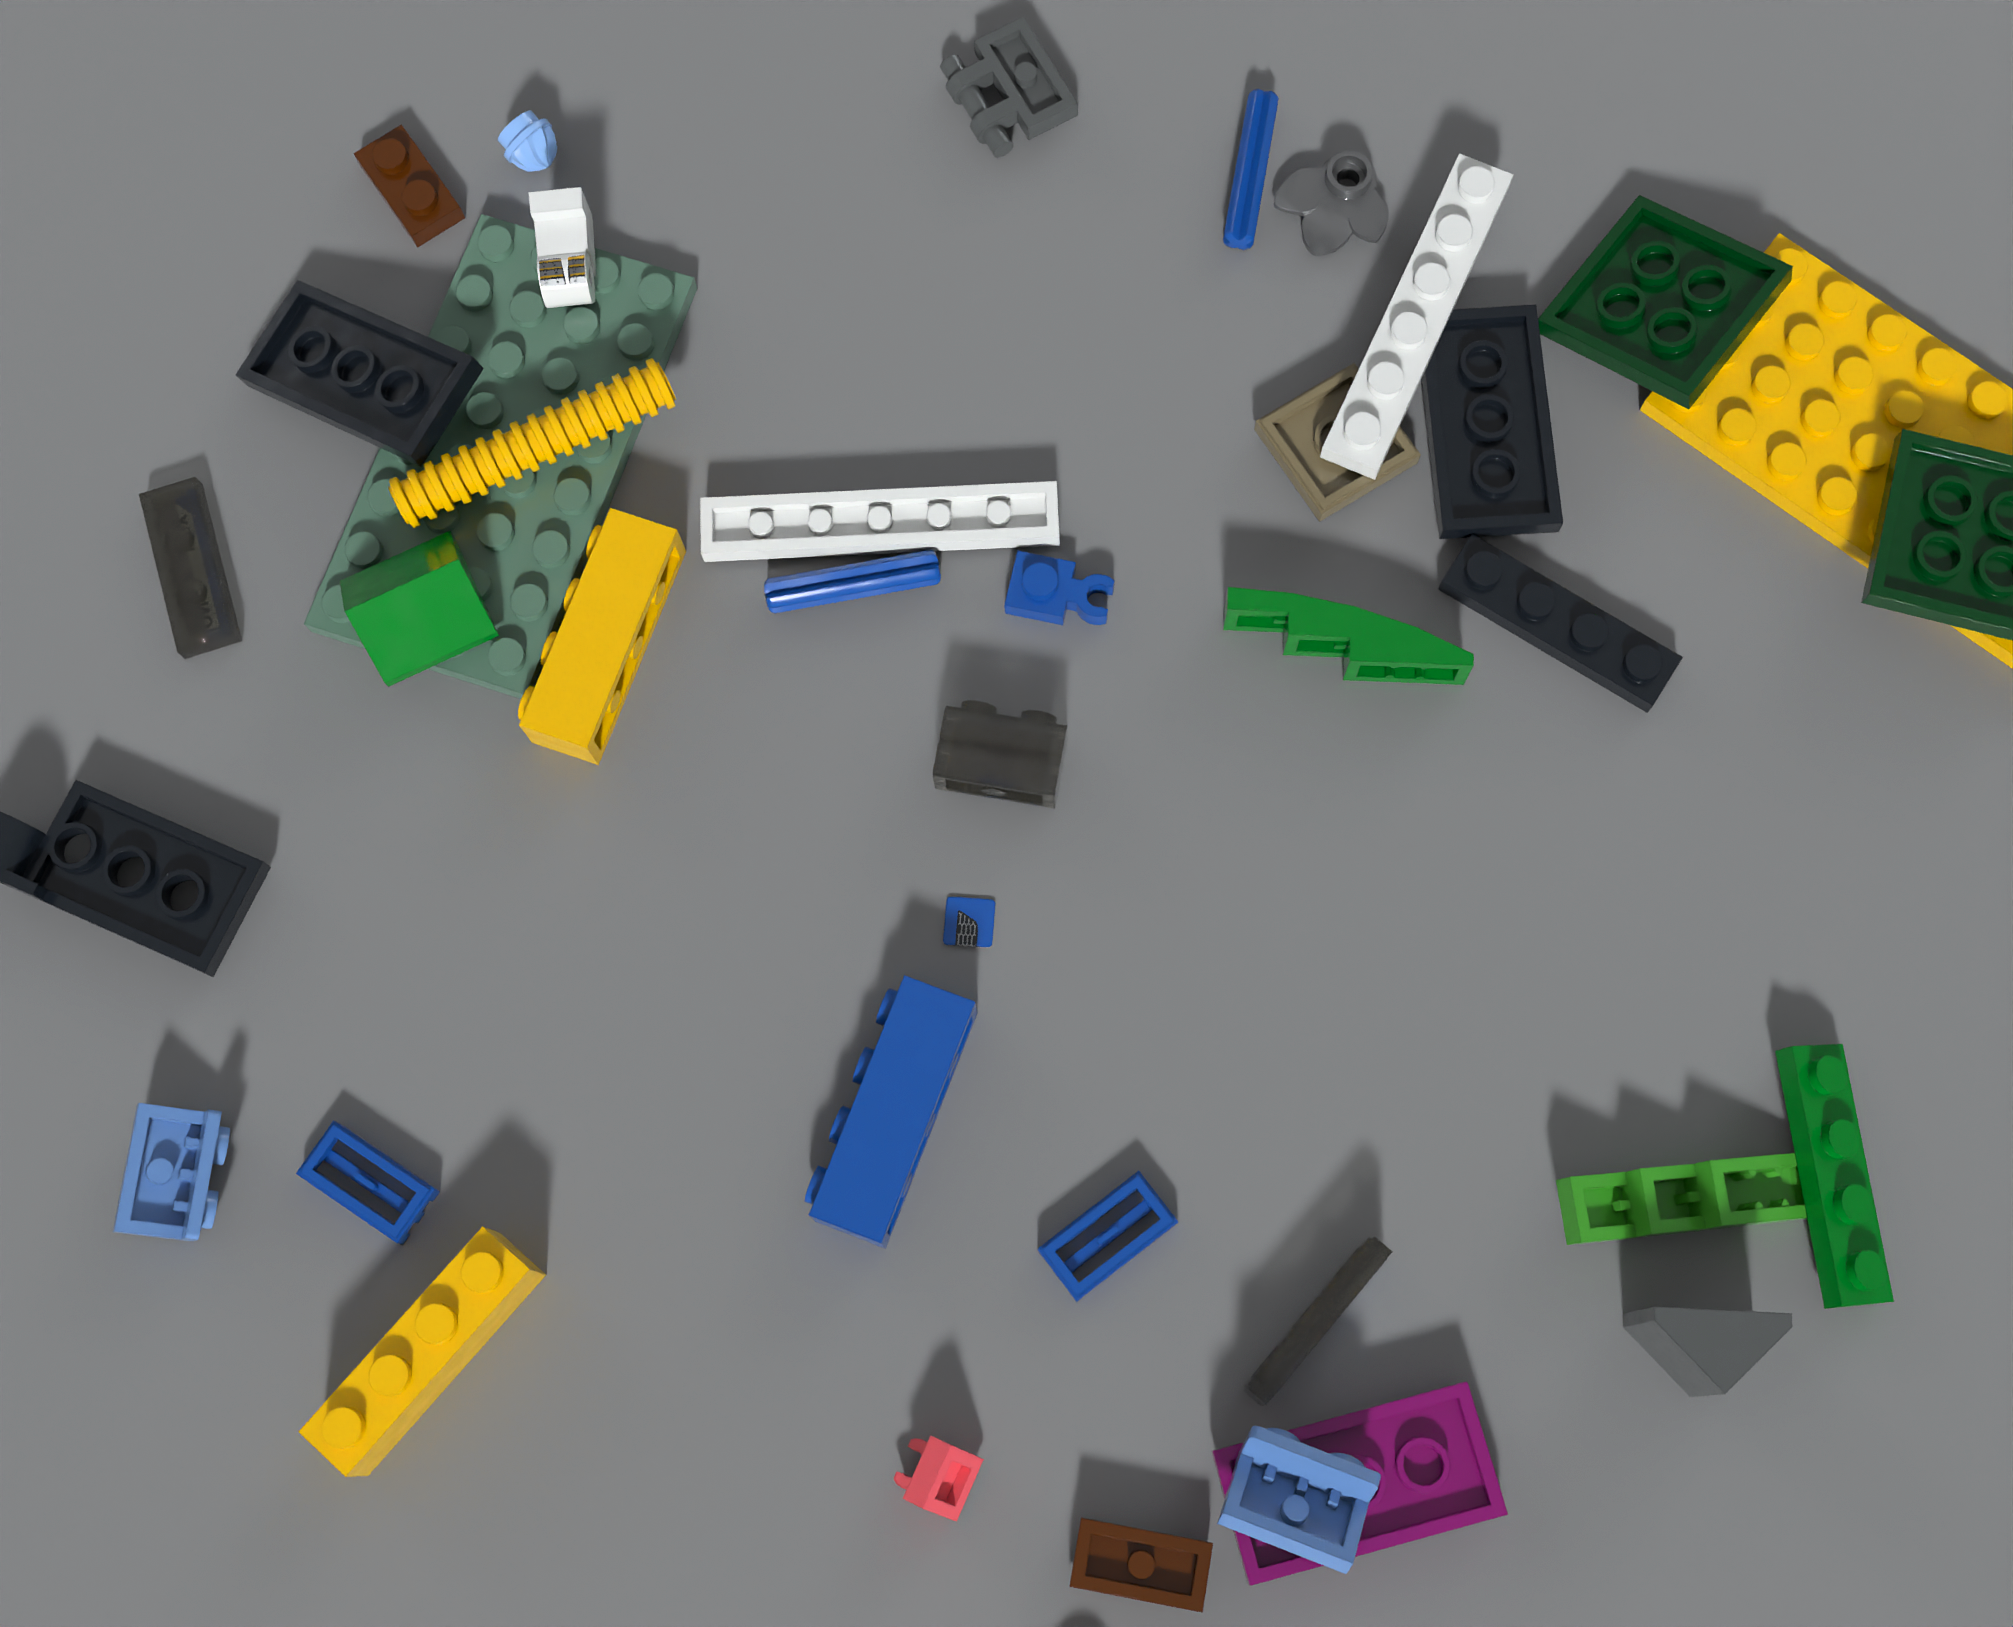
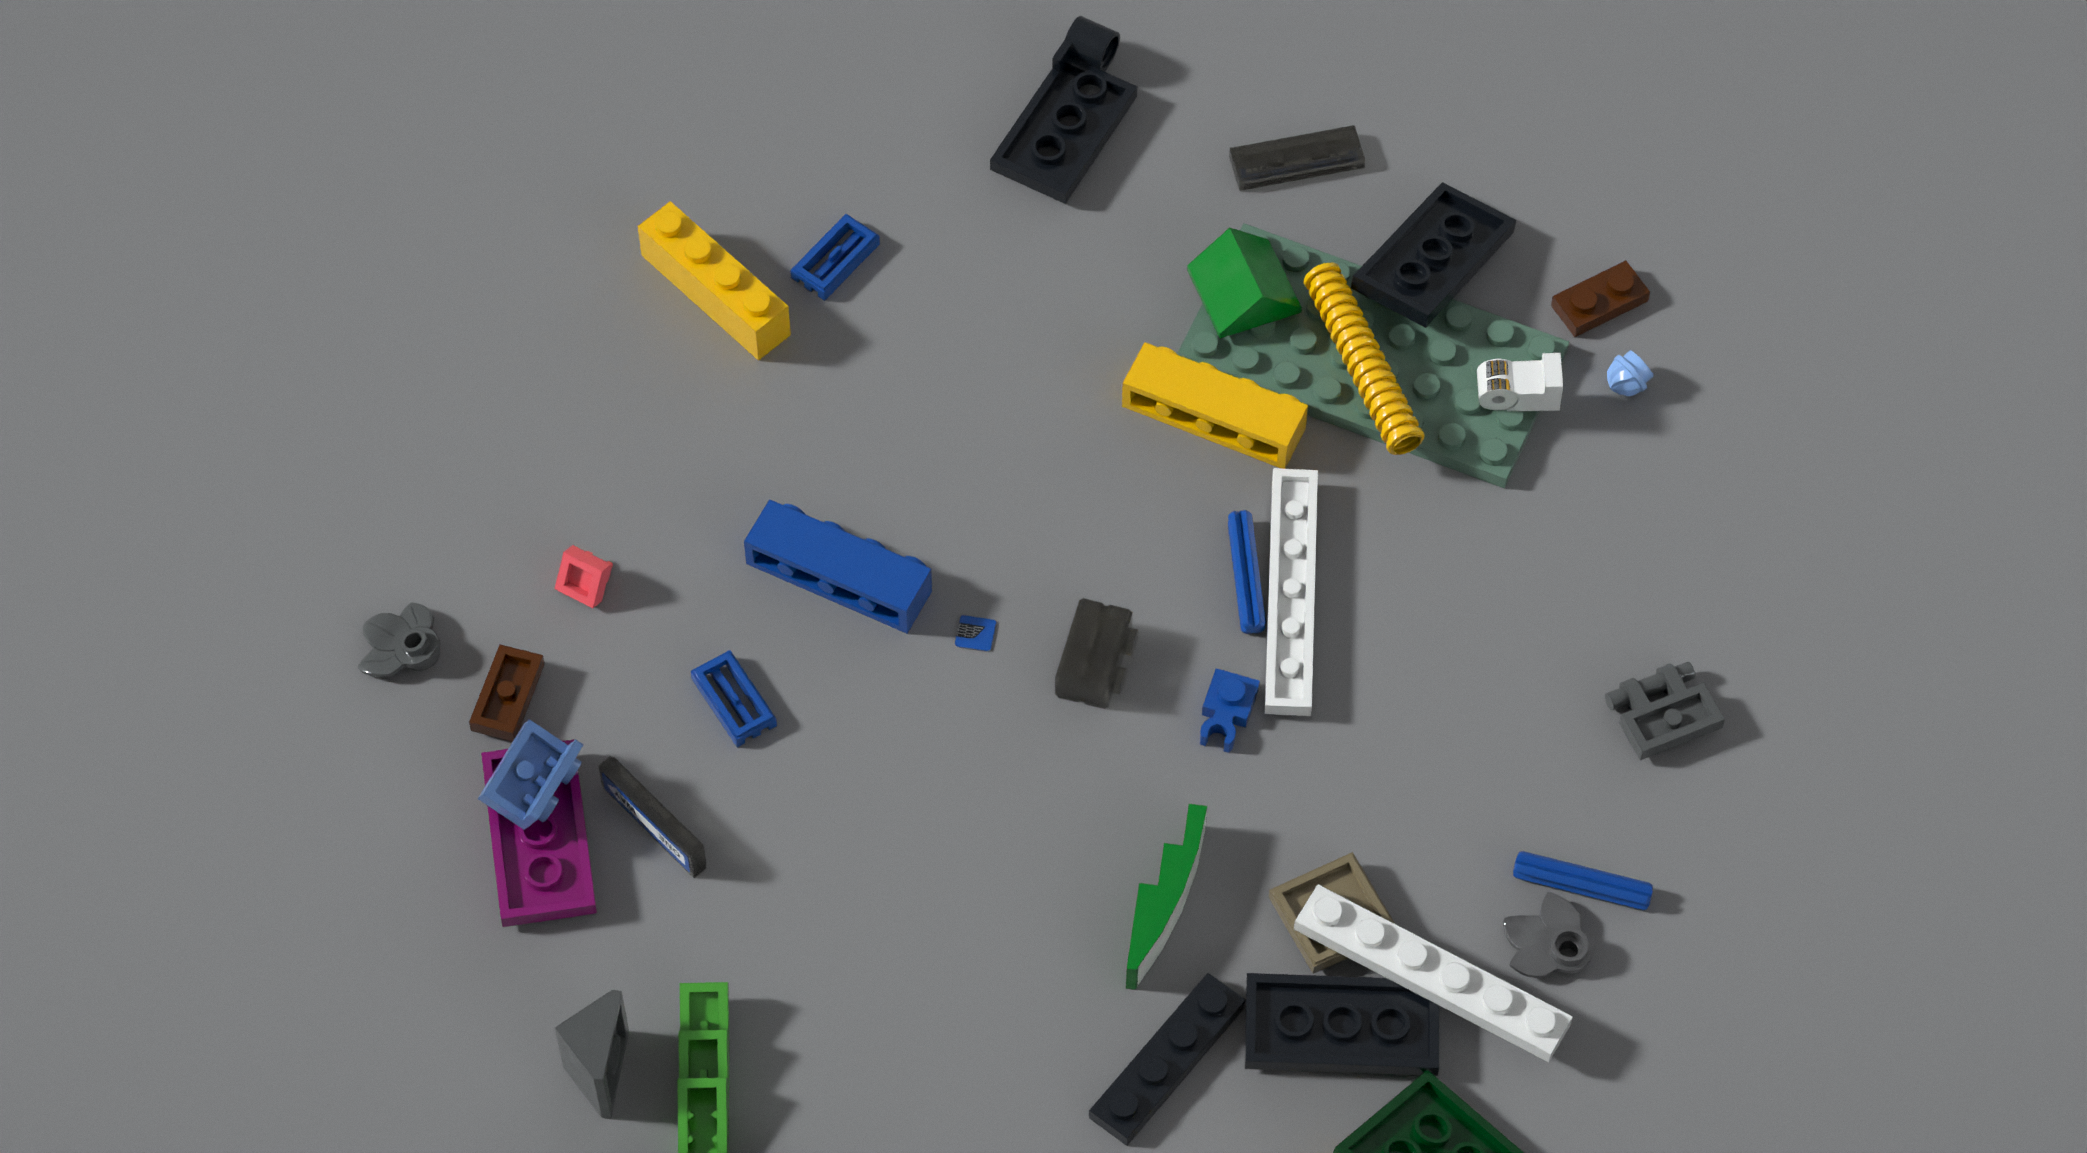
camera: 90 degrees right, 15 degrees down
medium blue bracket [112,1103,230,1241] -> none

